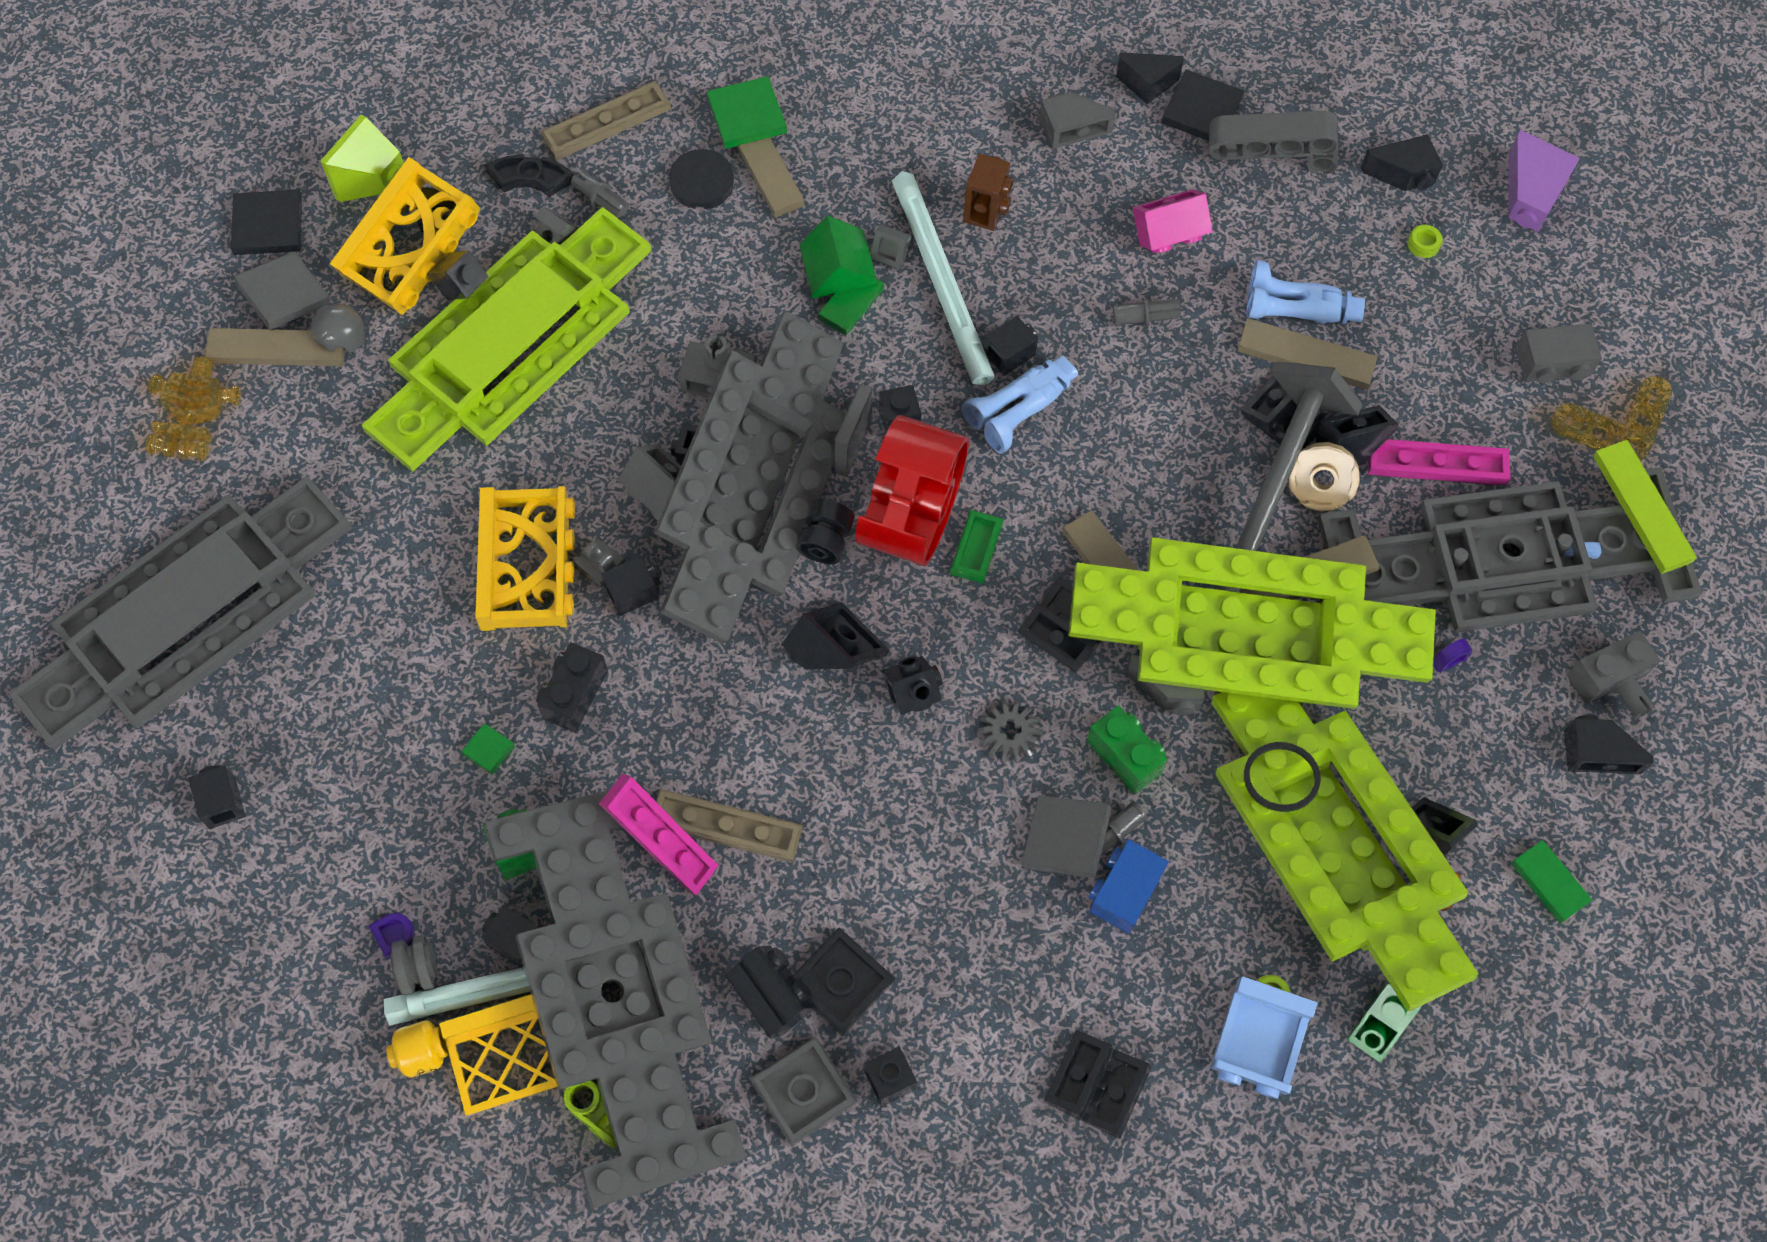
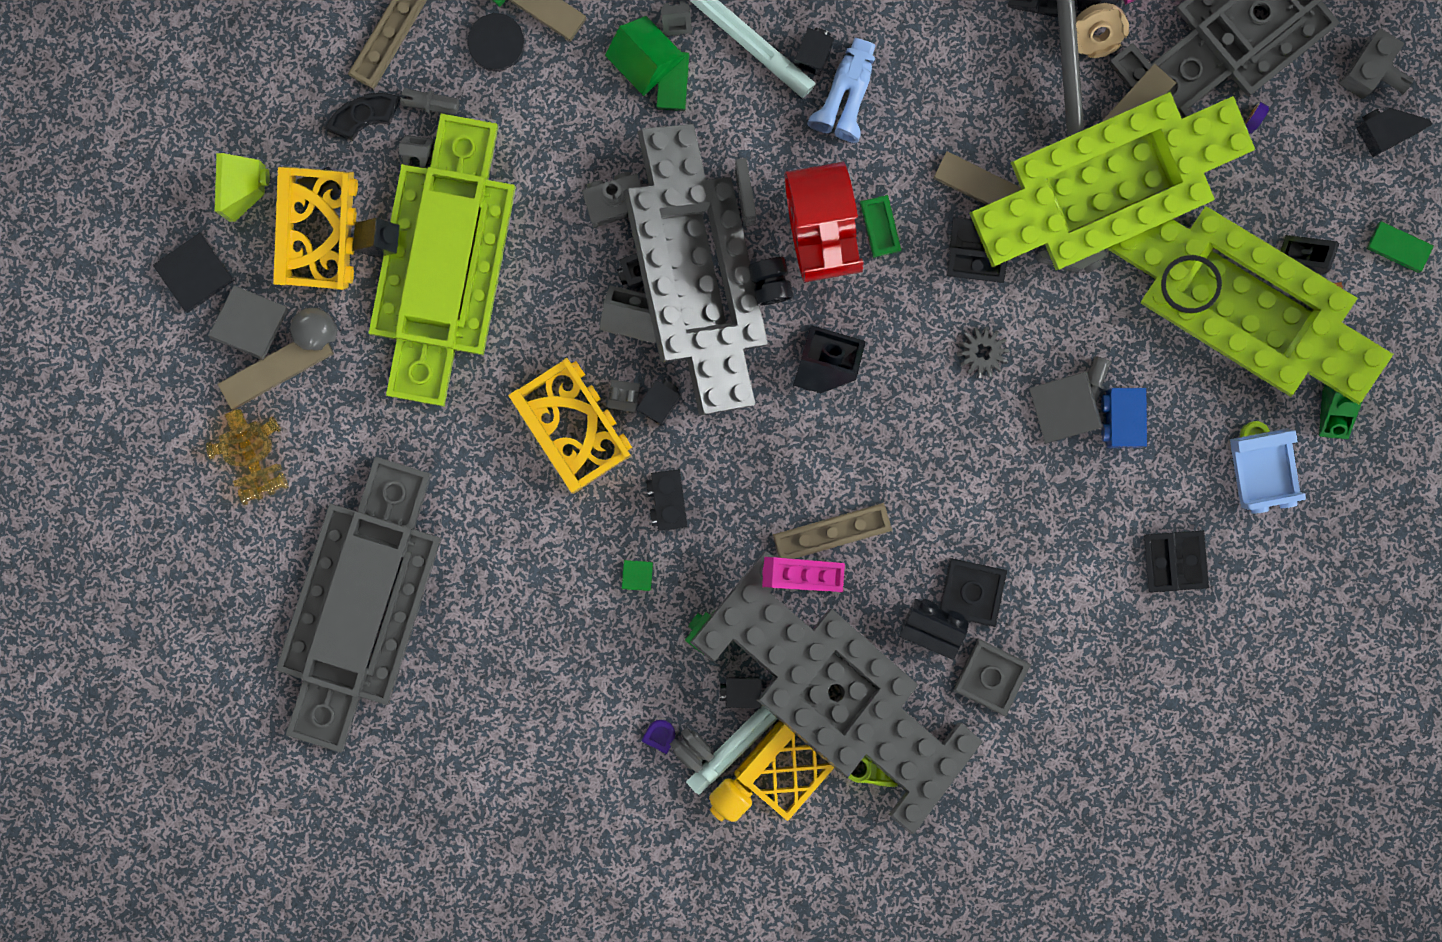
camera: 25 degrees left, 20 degrees up
black brick [188,765,246,829] -> none
black brick [864,1046,917,1107] -> none
black brick [879,385,922,434] -> none
black brick [882,656,943,715] -> none
green brick [1087,705,1168,795] -> none

